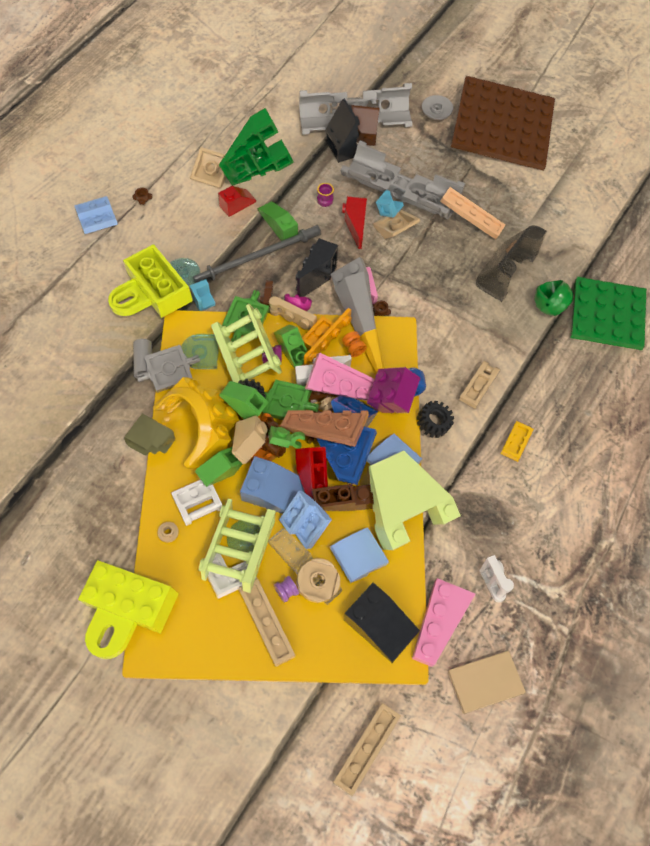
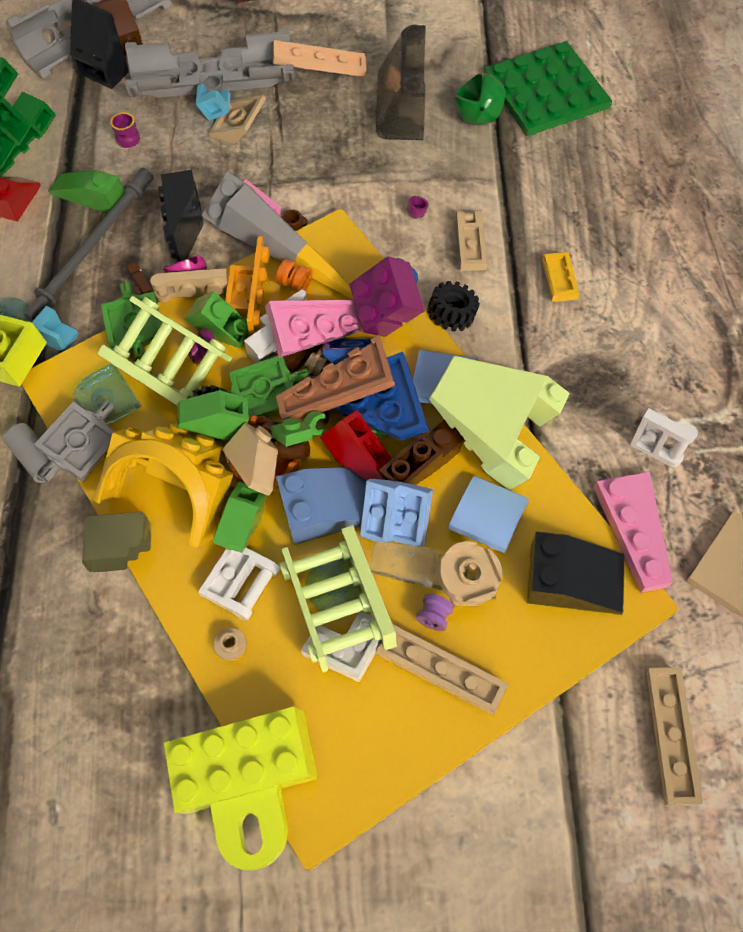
camera: 30 degrees left, 0 degrees up
red slope [342,196,367,249] -> none
none -> magenta hinge [407,196,428,219]

